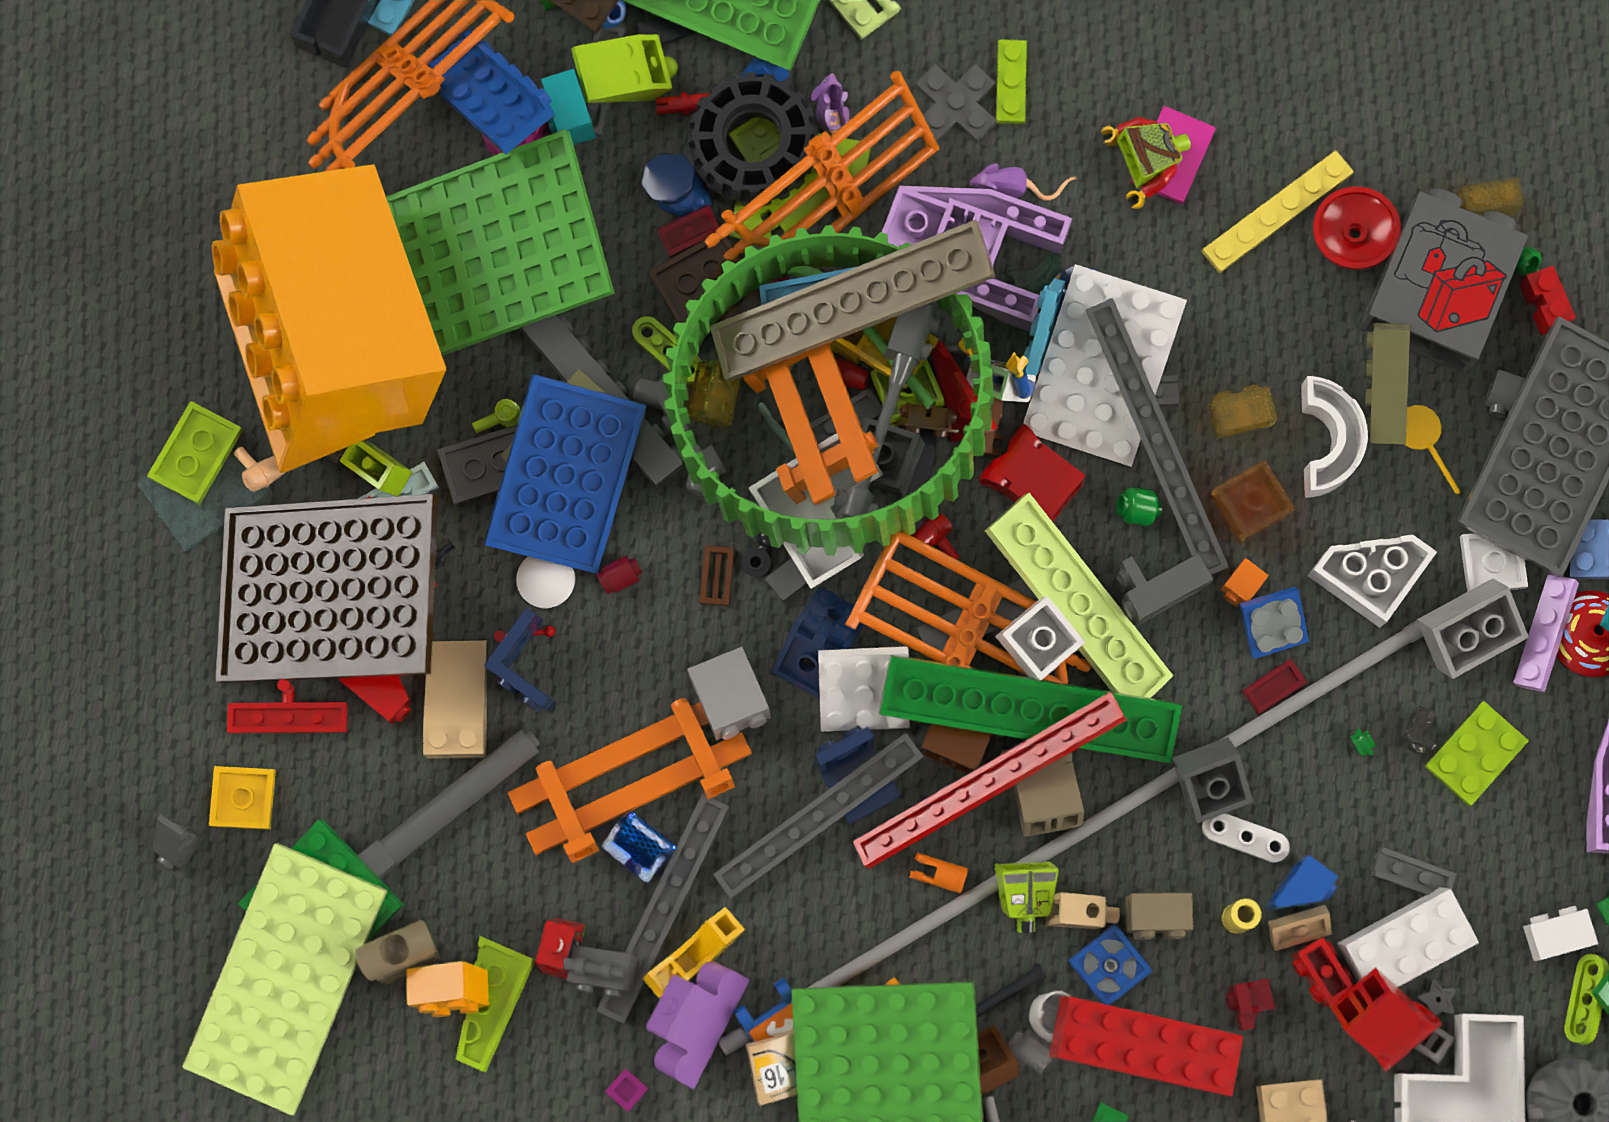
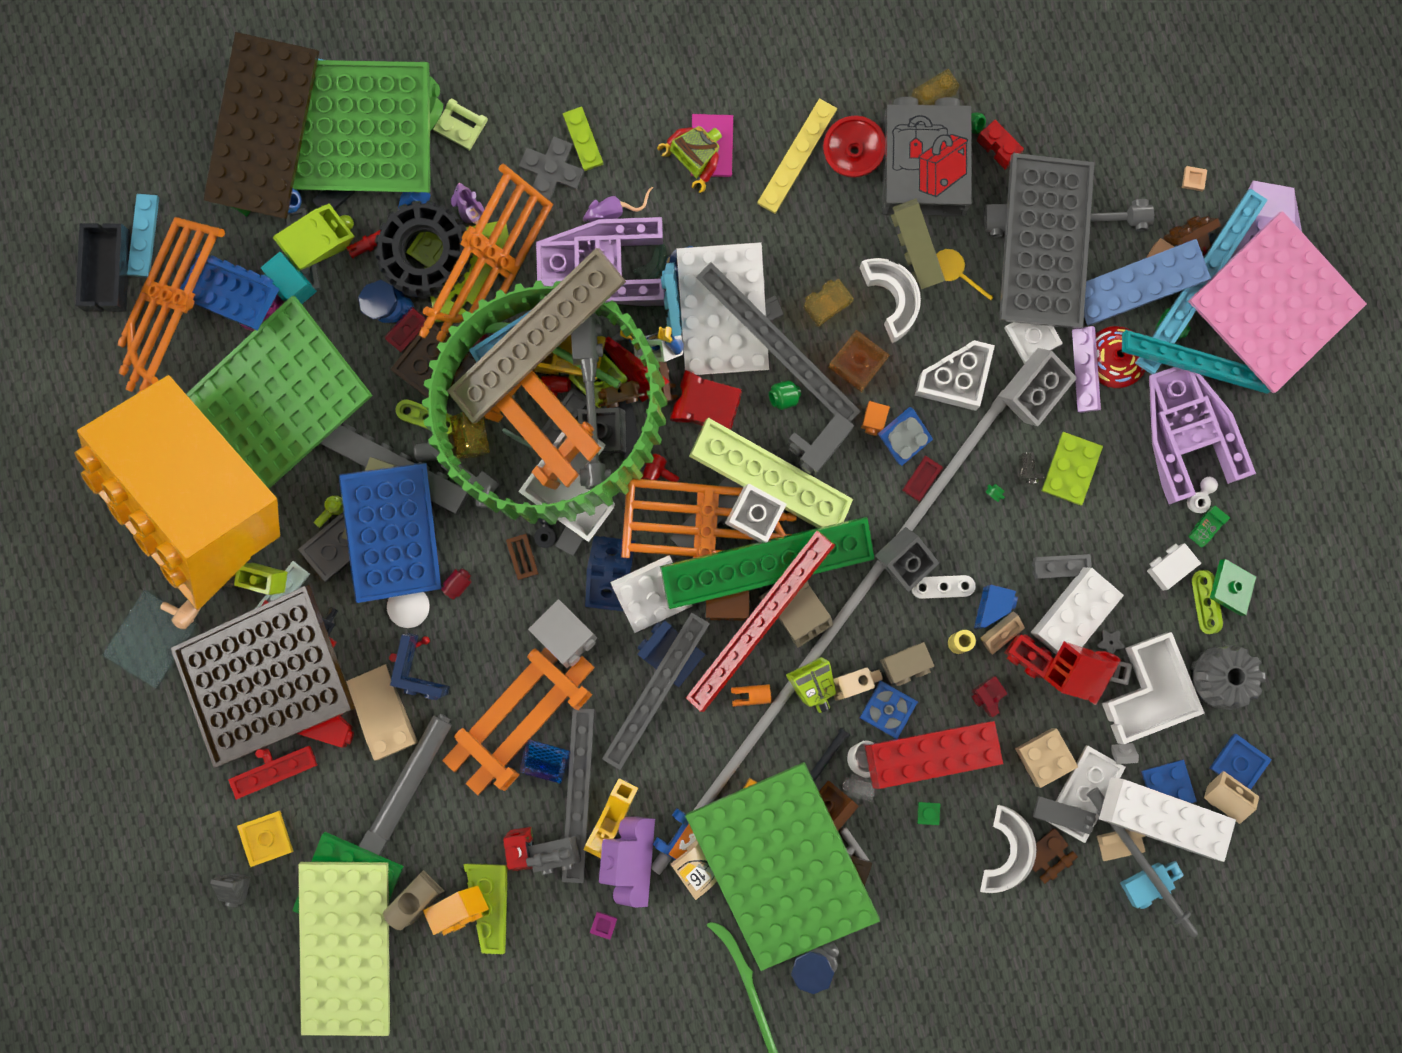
camera: 20 degrees left, 5 degrees up
lime plate [147,401,243,505] -> none

